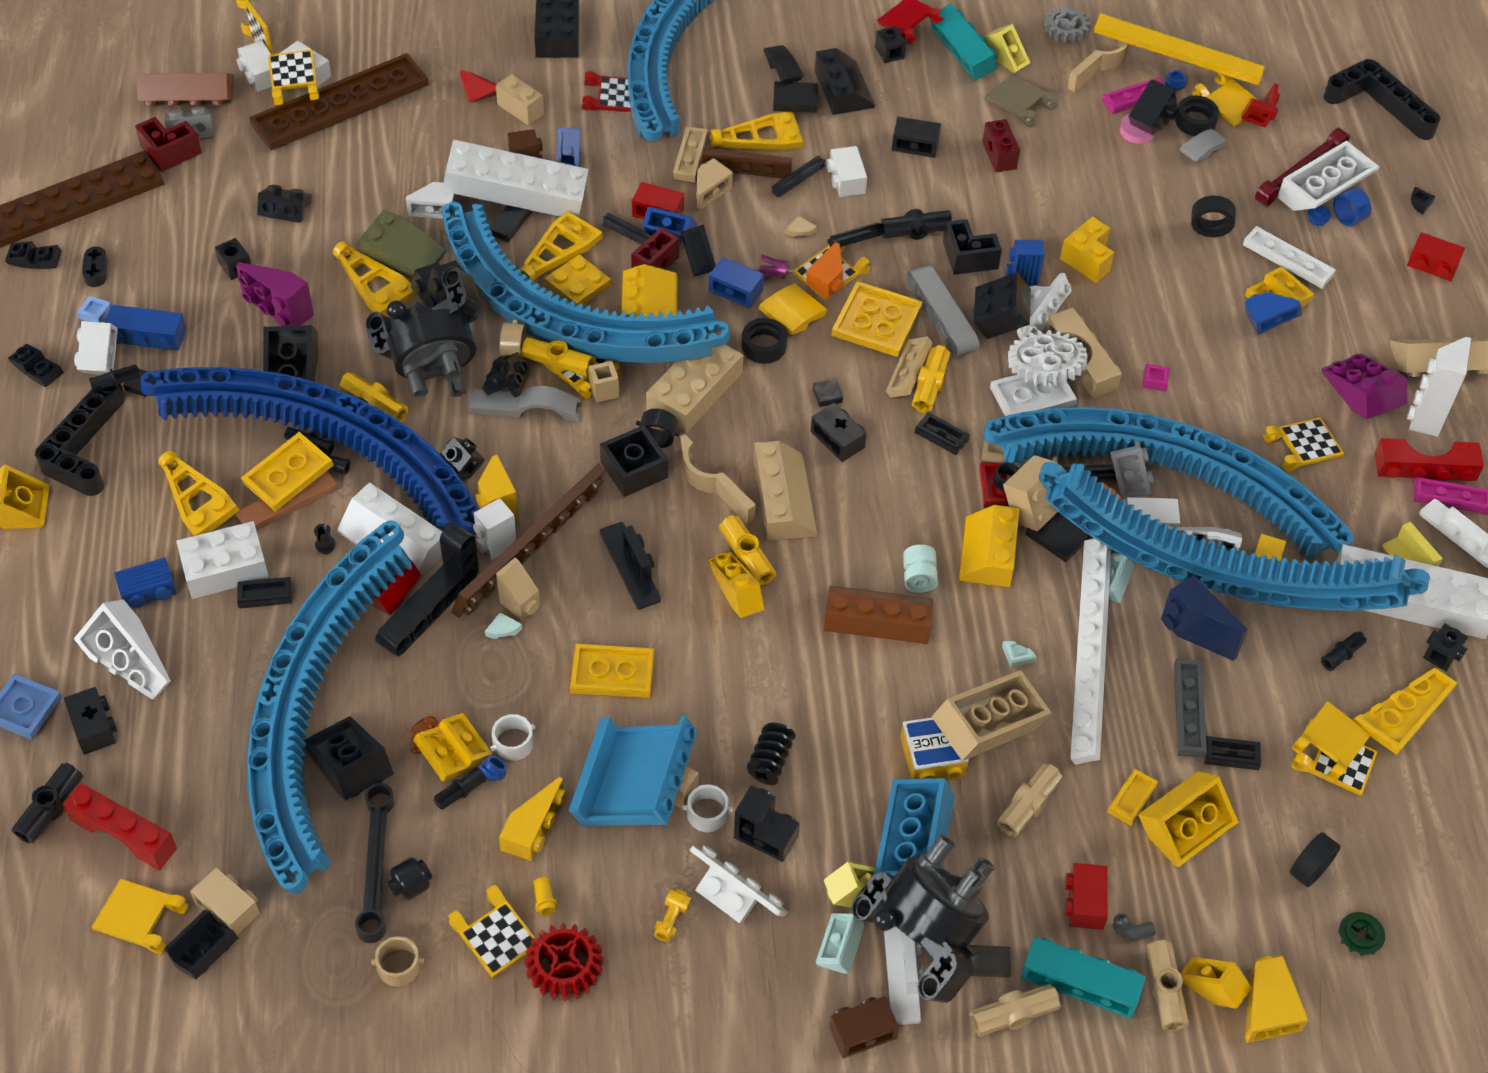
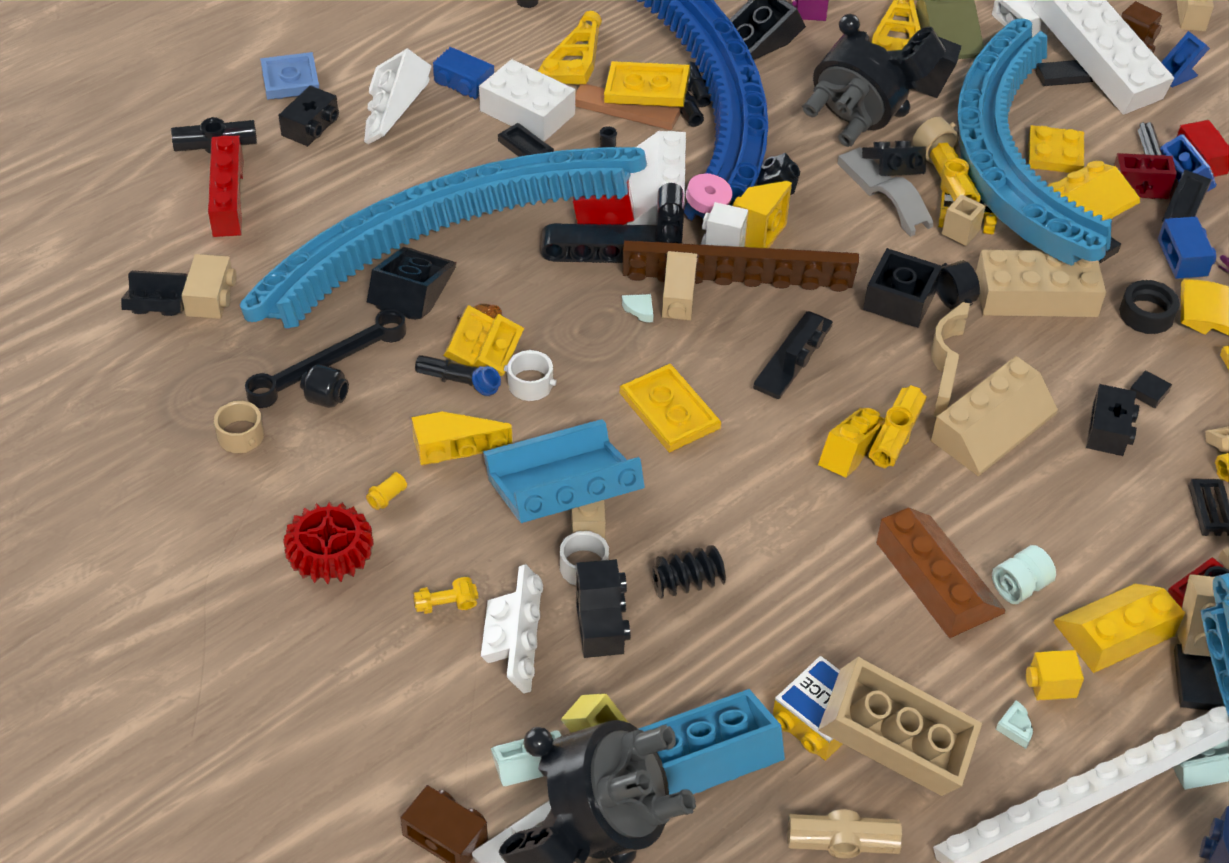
camera: 55 degrees right, 5 degrees down
yellow flag [92,879,189,954] -> none
yellow piece [339,372,408,422] -> none
flag [448,885,535,979] -> none
yellow plate [518,211,603,282] -> none
none -> bright pink piece [686,174,732,214]
none -> yellow brick [1026,650,1084,700]

